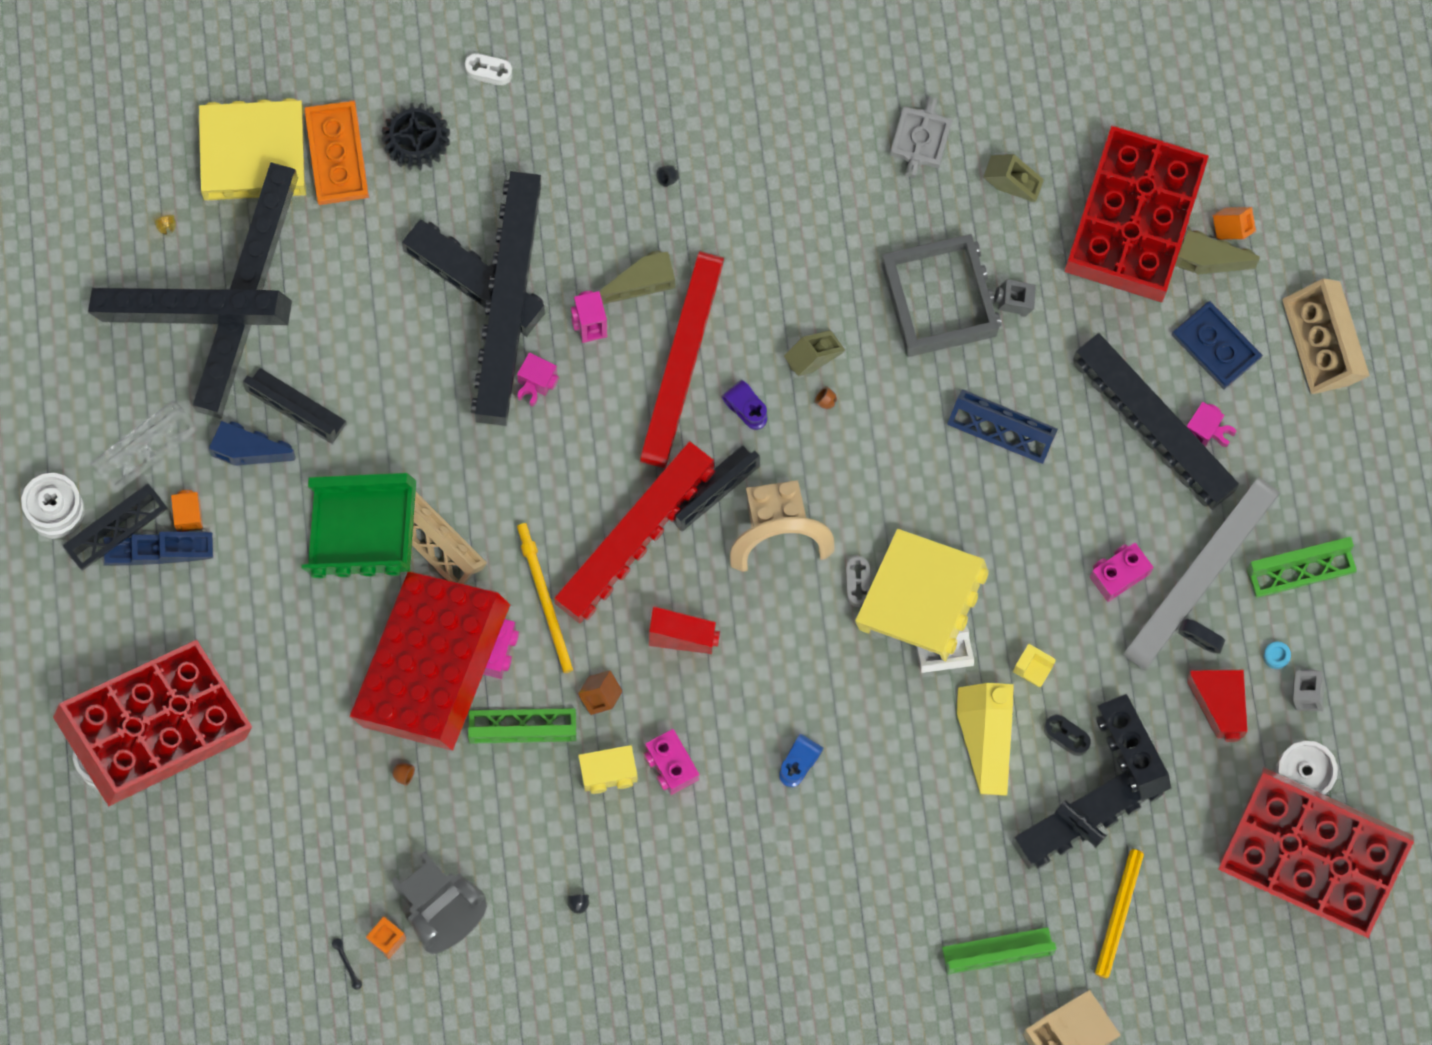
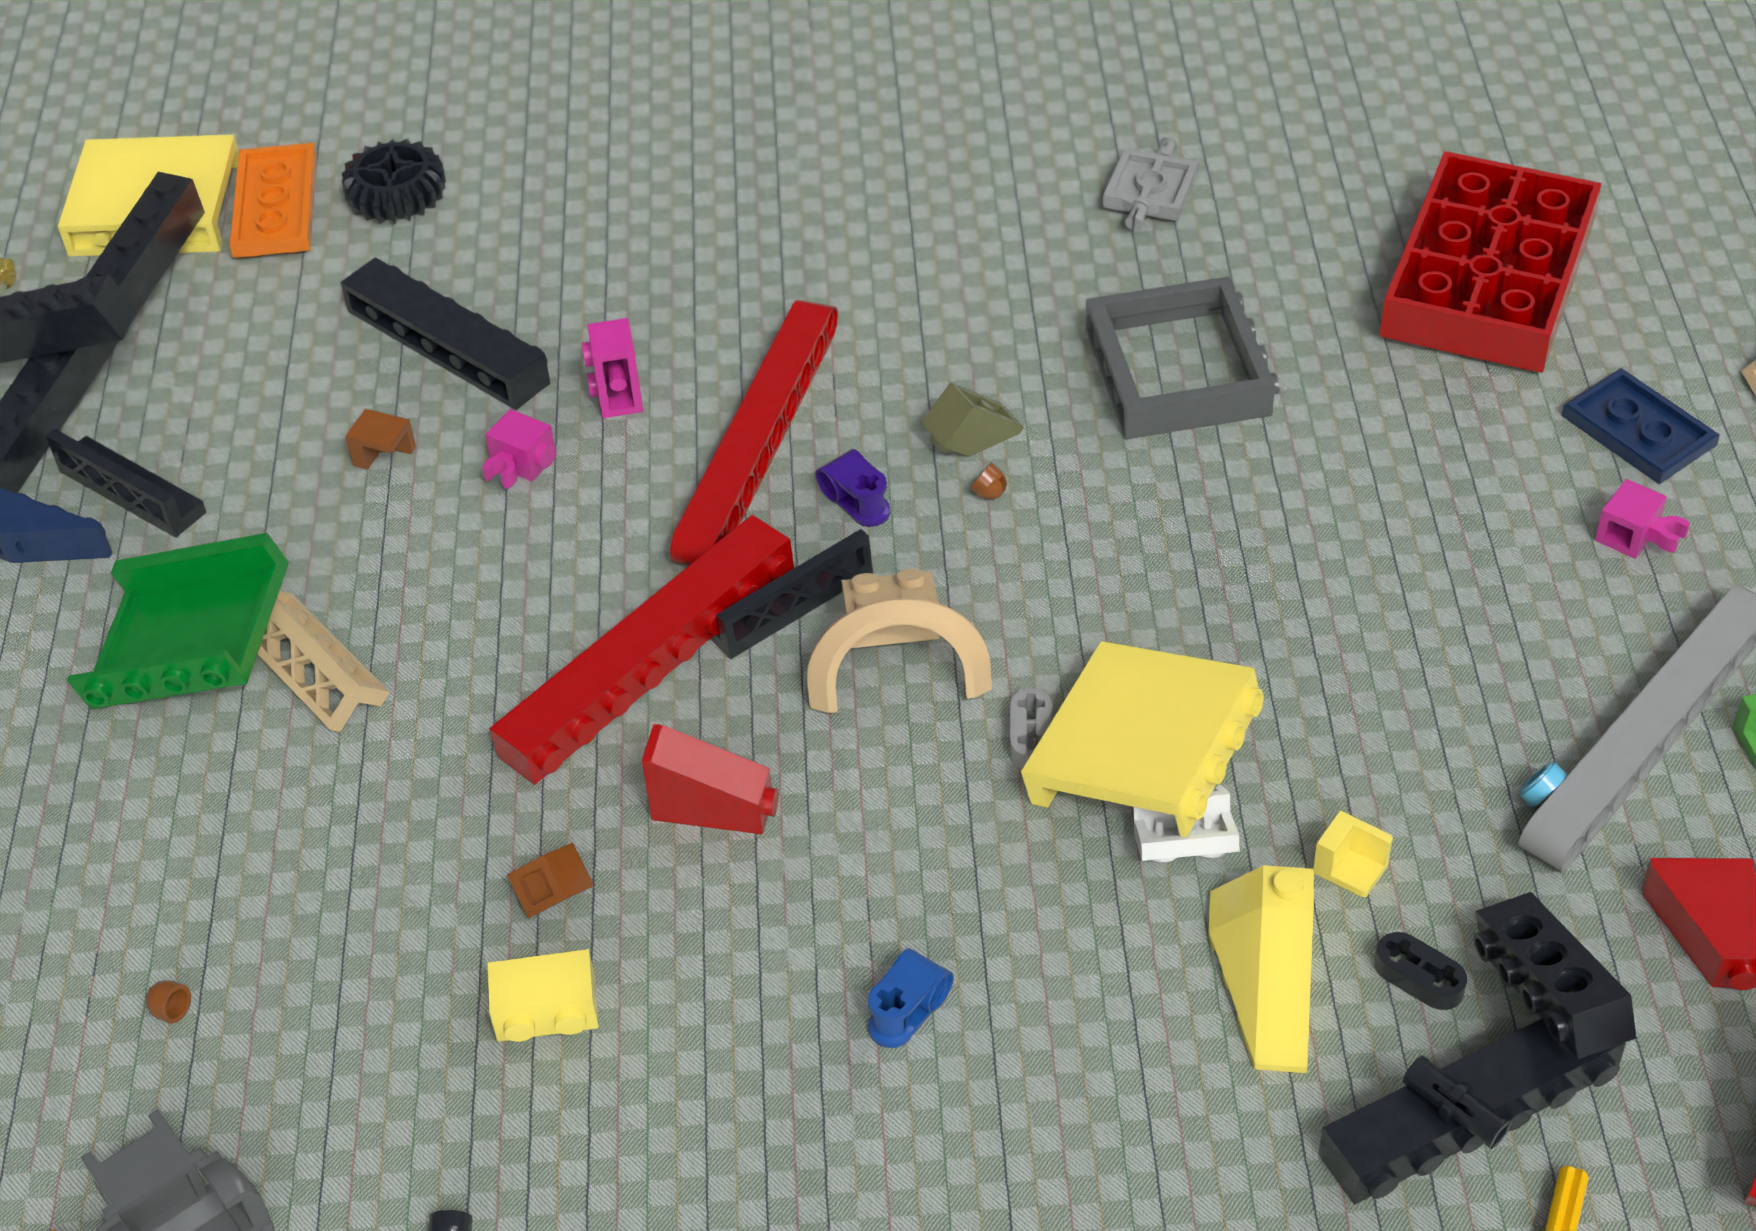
camera: 10 degrees right, 25 degrees down
red brick [349,572,511,751] -> none
white beam [465,54,512,85] -> none
bright green fence [468,708,576,744] -> none
black brick [471,171,542,426] -> none
dark pink brick [483,619,519,679] -> none
yellow bar [517,523,573,673] -> none
olive slope [600,251,675,304] -> none
dark pink brick [643,729,700,795] -> none
black hinge [657,165,679,187] -> none
dark blue fence [947,389,1058,464] -> none
olive slope [983,154,1044,202] -> none
dark grey brick [994,279,1036,317] -> none
black brick [1073,333,1239,511] -> none
dark pink brick [1089,542,1154,602] -> none
olive slope [1175,230,1261,275] -> none
black beam [1178,619,1225,654] -> none
orange panel [1213,207,1256,240] -> none
none -> dark orange panel [345,409,416,470]
none -> medium azure tile [1519,762,1567,808]

